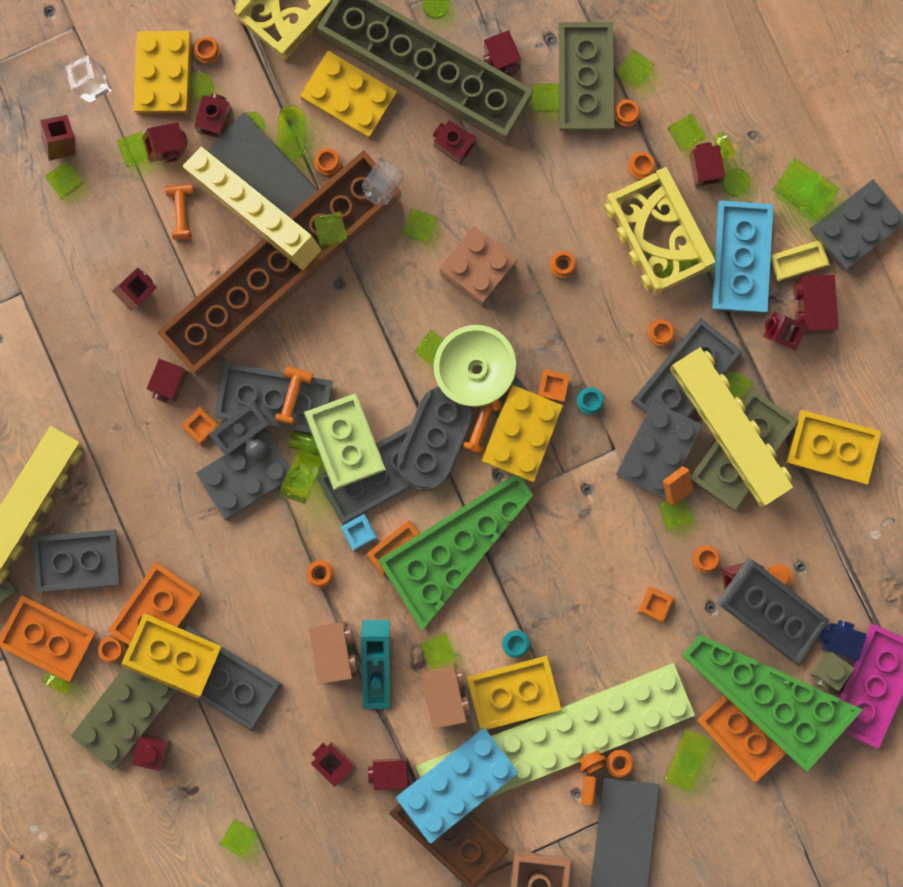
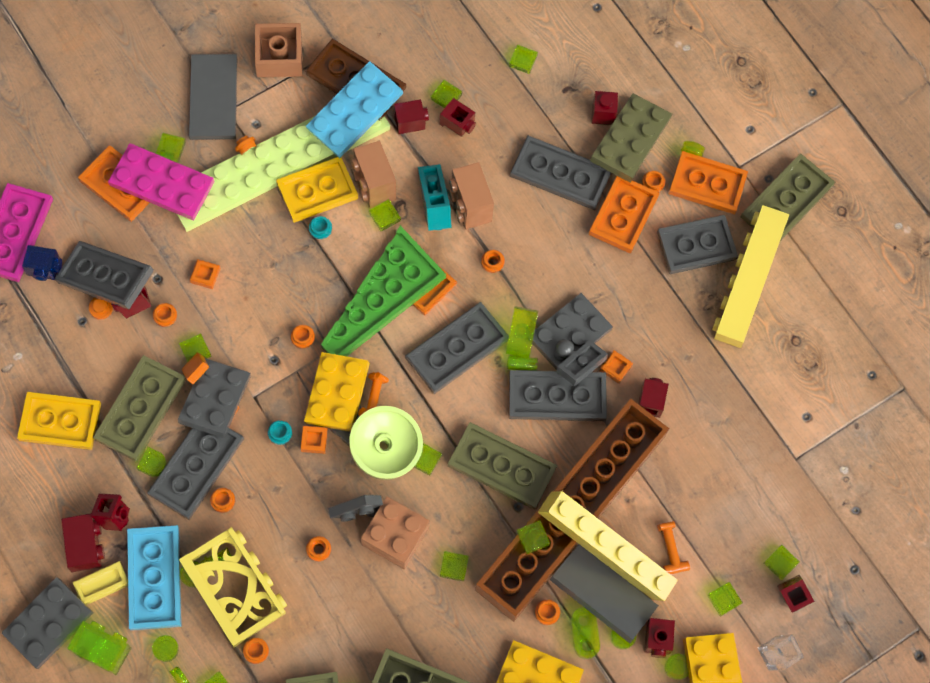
camera: 165 degrees right, 15 degrees down
dark red brick [112,267,157,311] -> none
yellow plate [121,613,221,699] -> none
dark red brick [142,122,188,163] -> none
orange piece [275,366,313,426] -> none
yellowish green tile [304,393,386,490] -> none
medium azure tile [340,514,378,551] -> none
clear brick [362,158,404,205] -> none
dark grey tile [397,387,473,491] -> none
dark red brick [433,120,476,165] -> none
orange tile [580,774,597,806] -> none
orange plate [606,750,634,778] -> none
light yellow brick [669,347,793,507] -> none
bright green wing [681,635,863,772] -> none
dark red brick [689,143,726,187] -> none
olive brick [809,651,854,692] -> none
none -> dark pink plate [108,143,215,221]
none -> orange plate [291,325,315,348]
none -> dark grey plate [328,495,383,522]
none -> clear neon green tile [431,80,462,108]
none -> olive plate [448,422,557,510]

